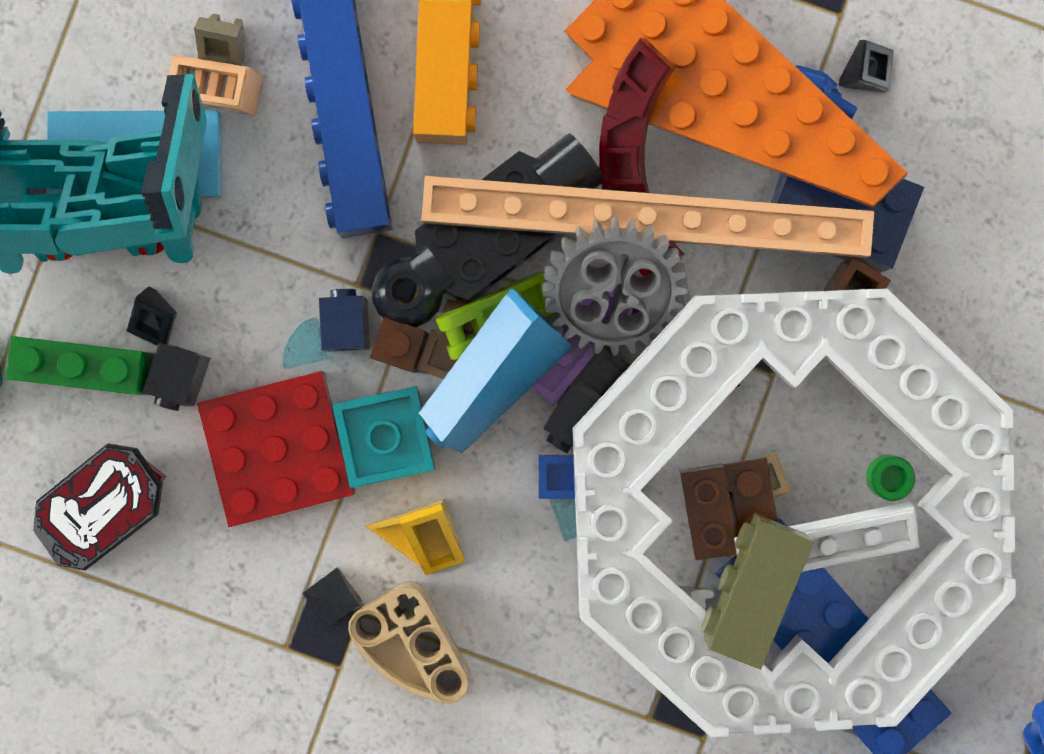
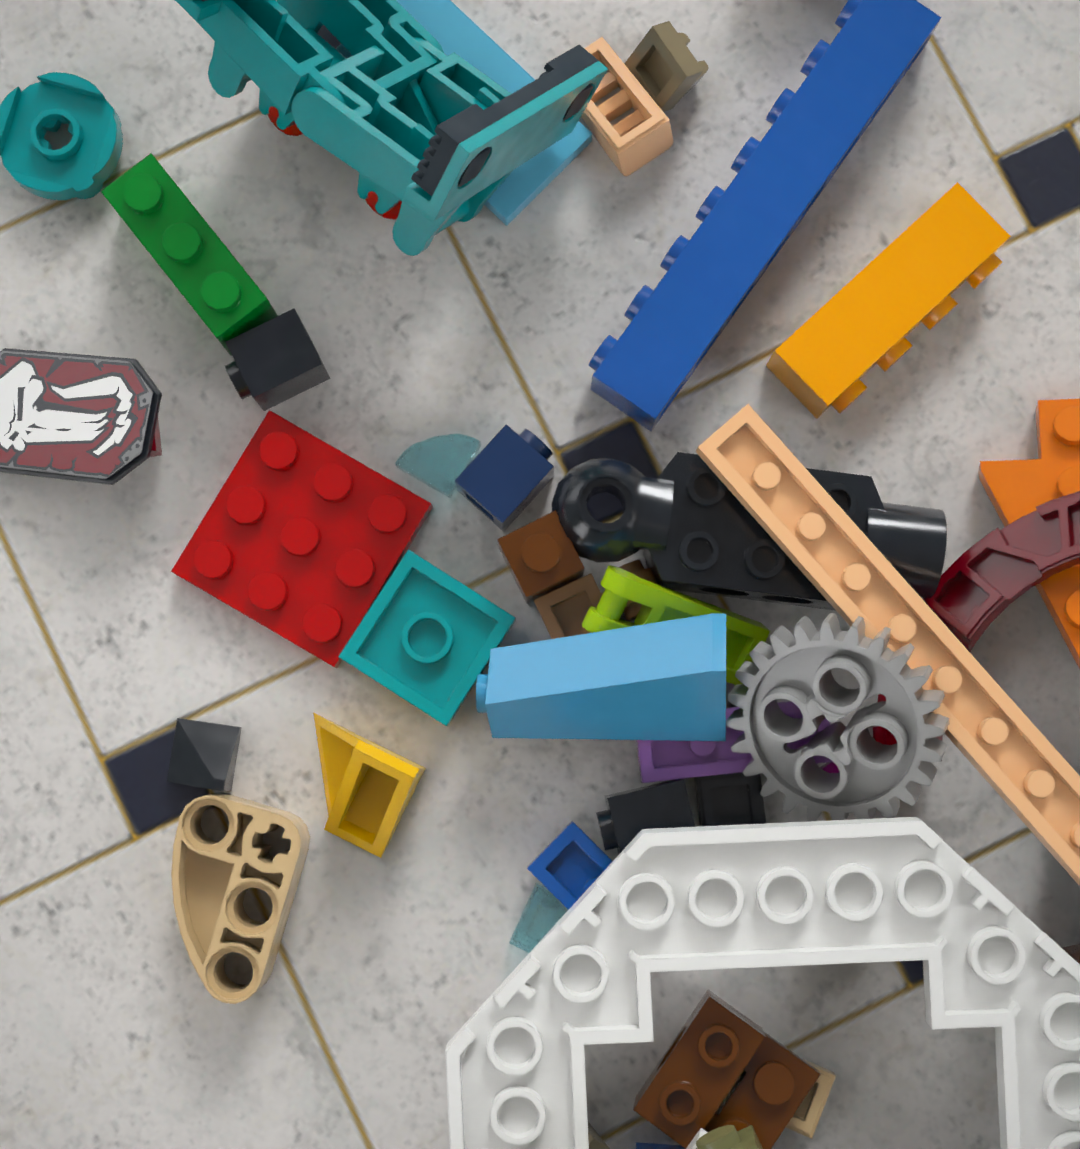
camera: 45 degrees right, 5 degrees down
black slope [127,286,177,346] -> none

